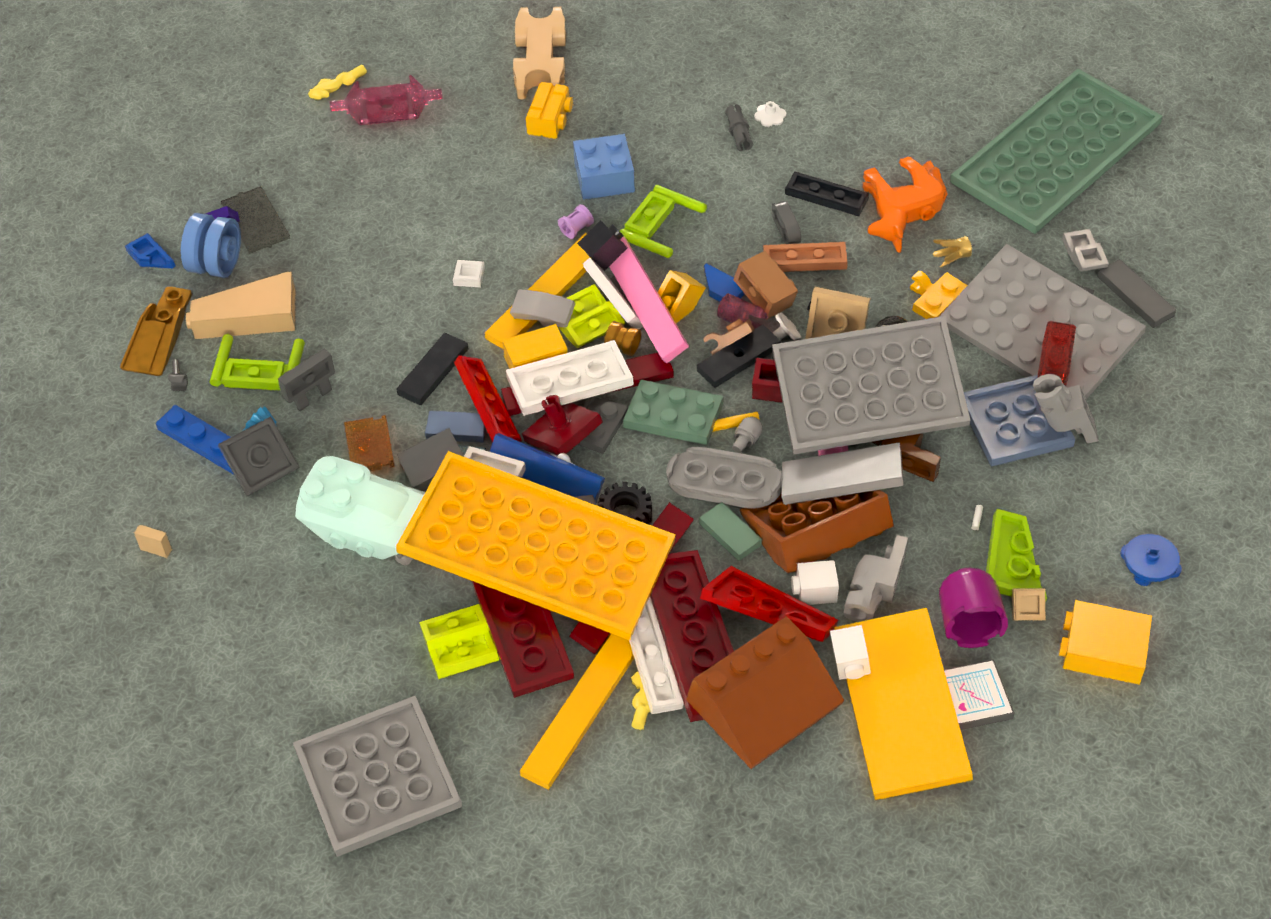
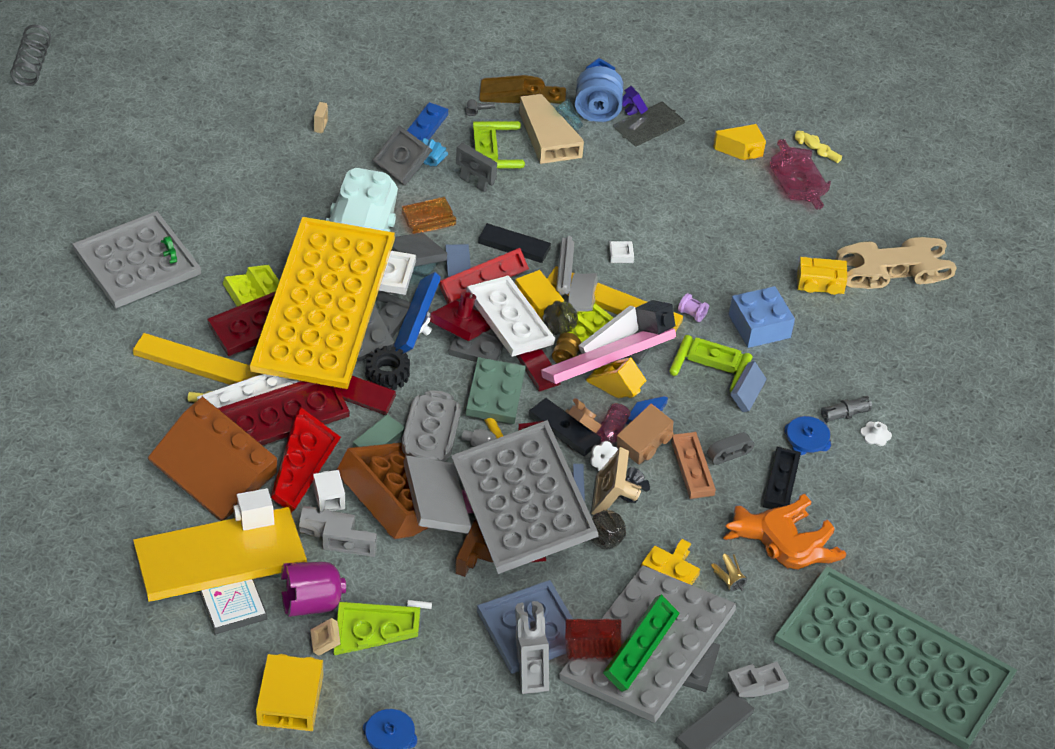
camera: 75 degrees right, 5 degrees down
none -> green piece [161,236,177,264]
none -> clear smoke piece [542,300,578,335]
none -> clear light blue tile [555,99,583,130]
none -> light grey axle [556,236,574,296]
none -> green plate [603,594,680,692]
none -> yellow slope [713,124,766,160]
none -> sand blue tile [730,361,767,412]
none -> blue piece [784,416,831,455]

